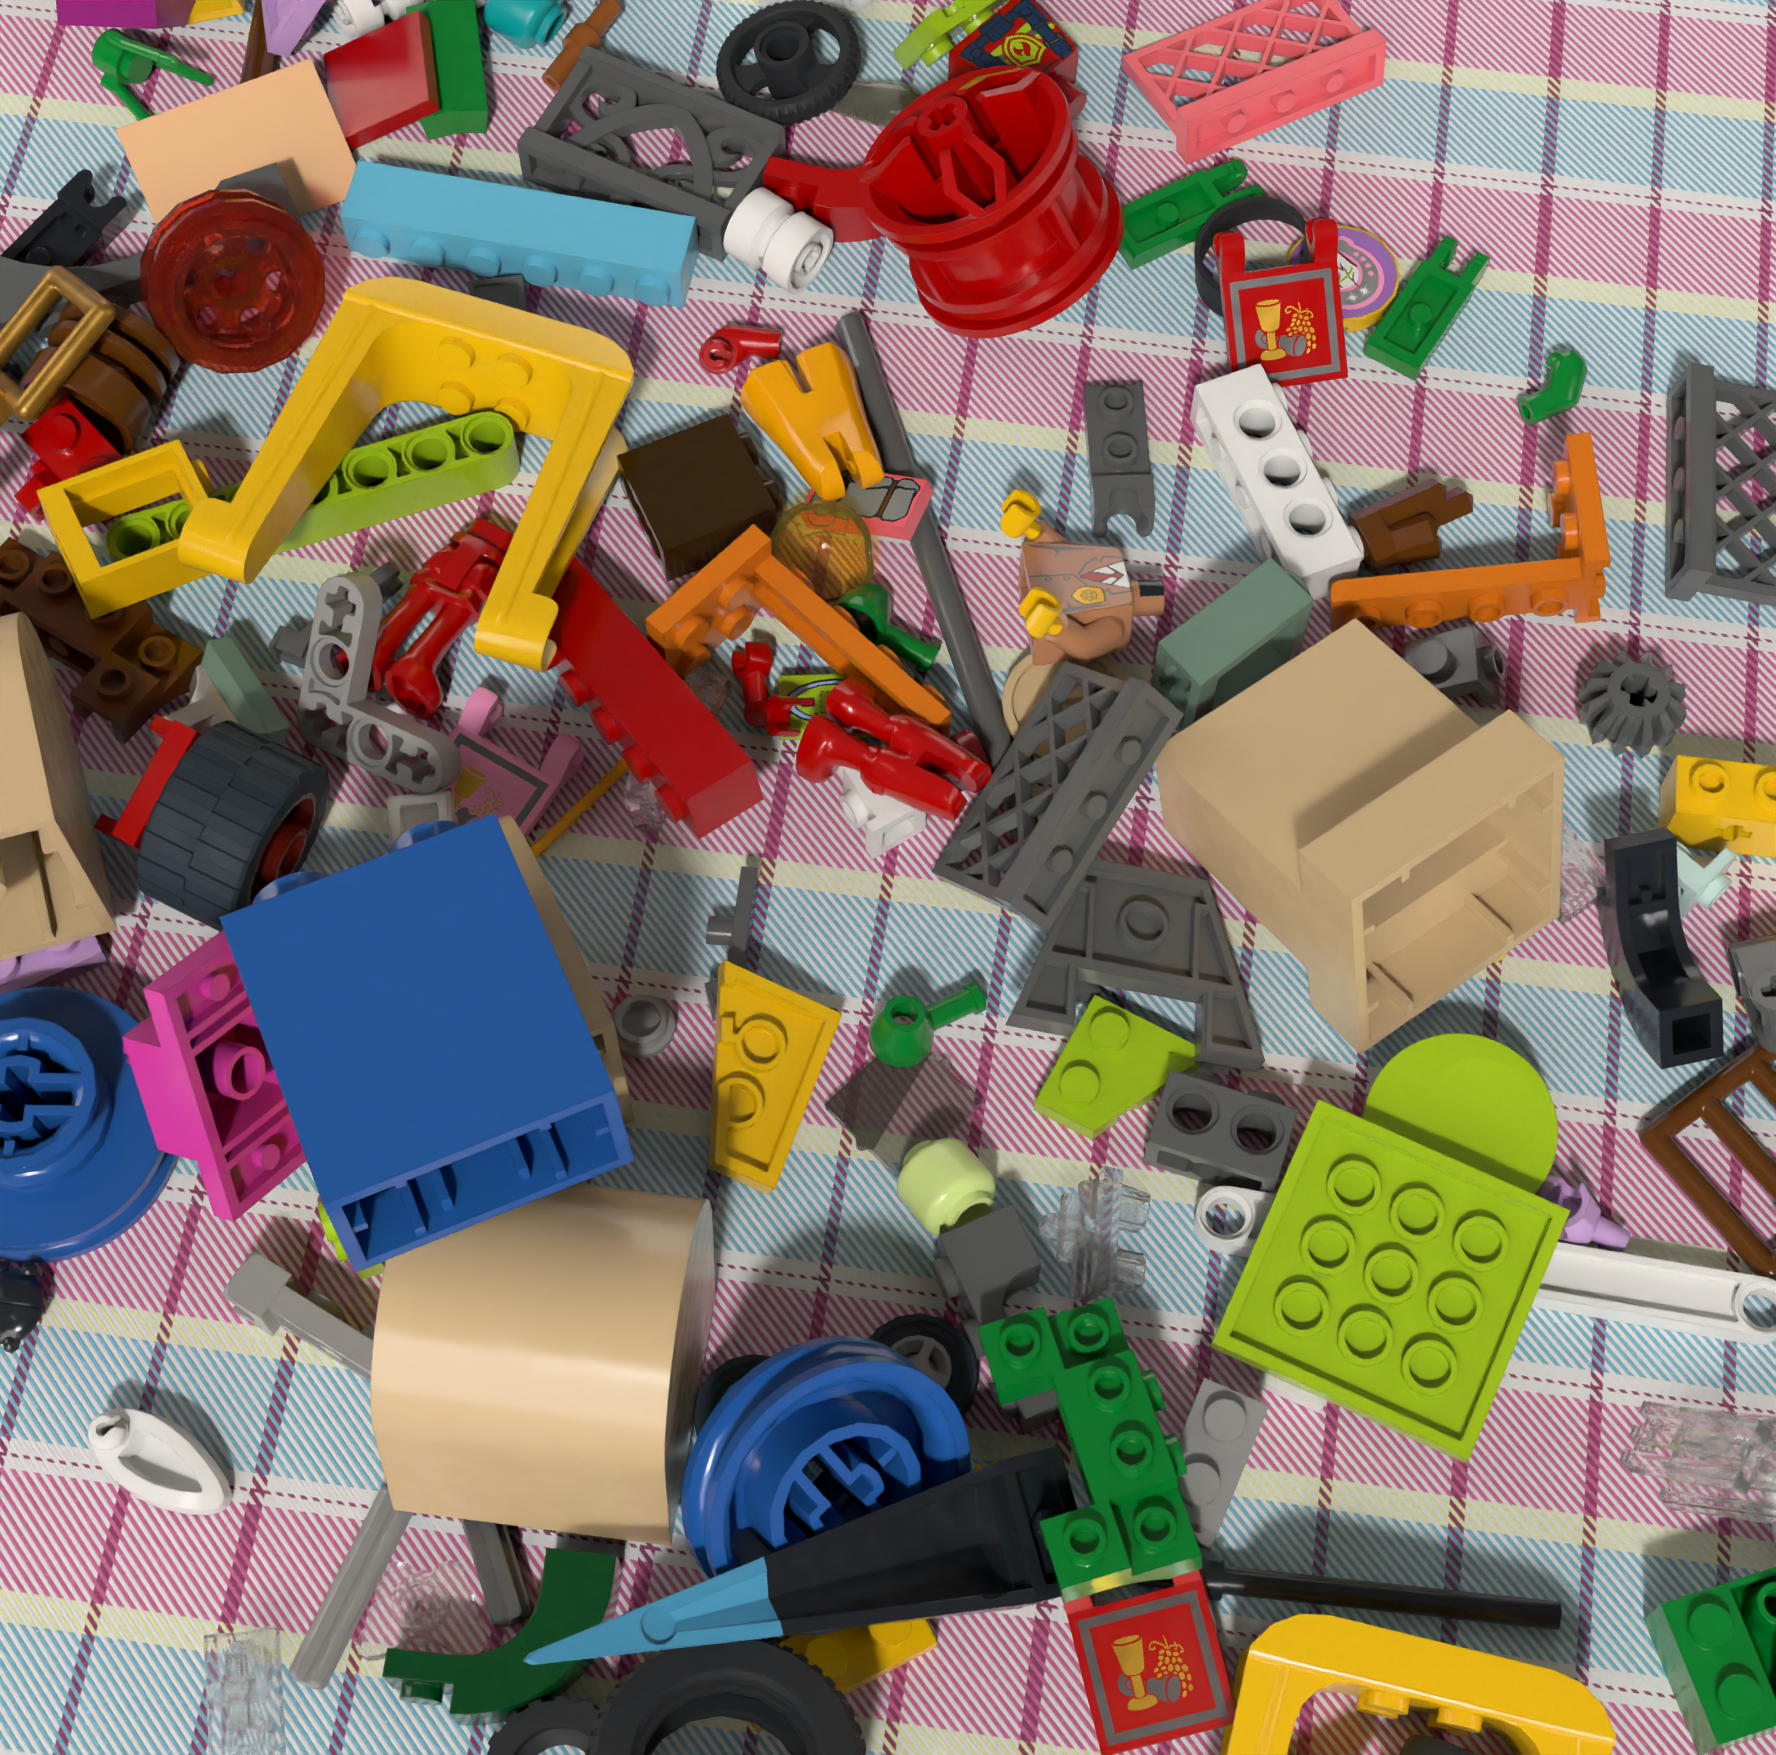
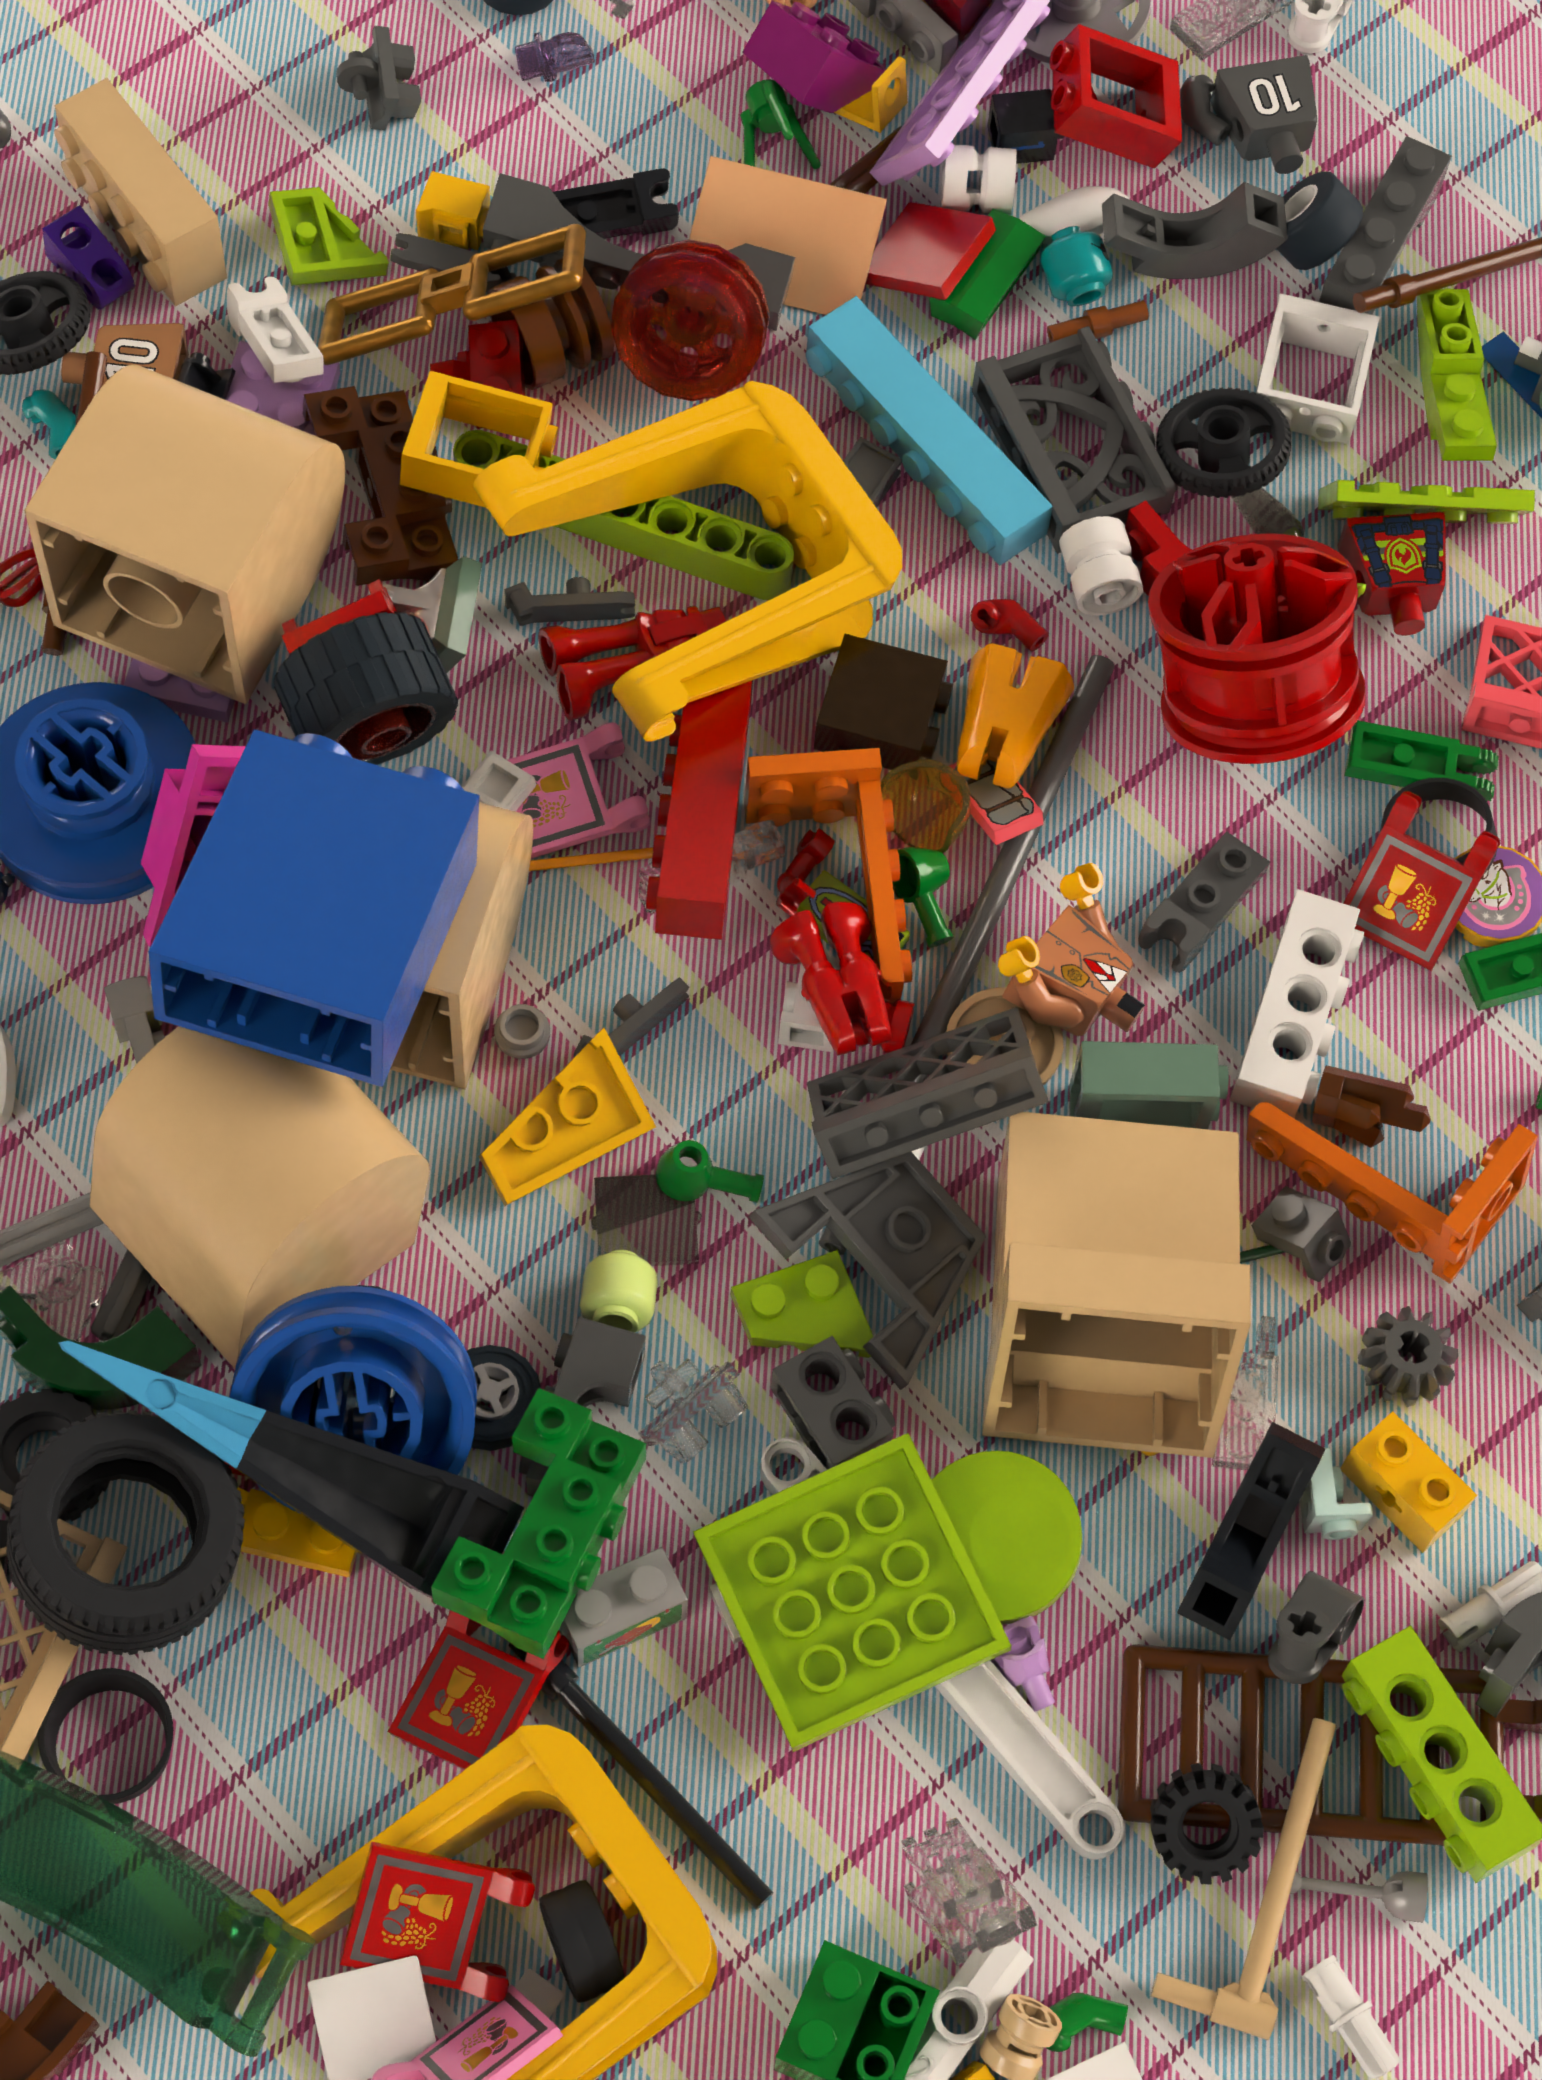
camera: 35 degrees right, 0 degrees up
light grey beam [297,571,461,794] -> none

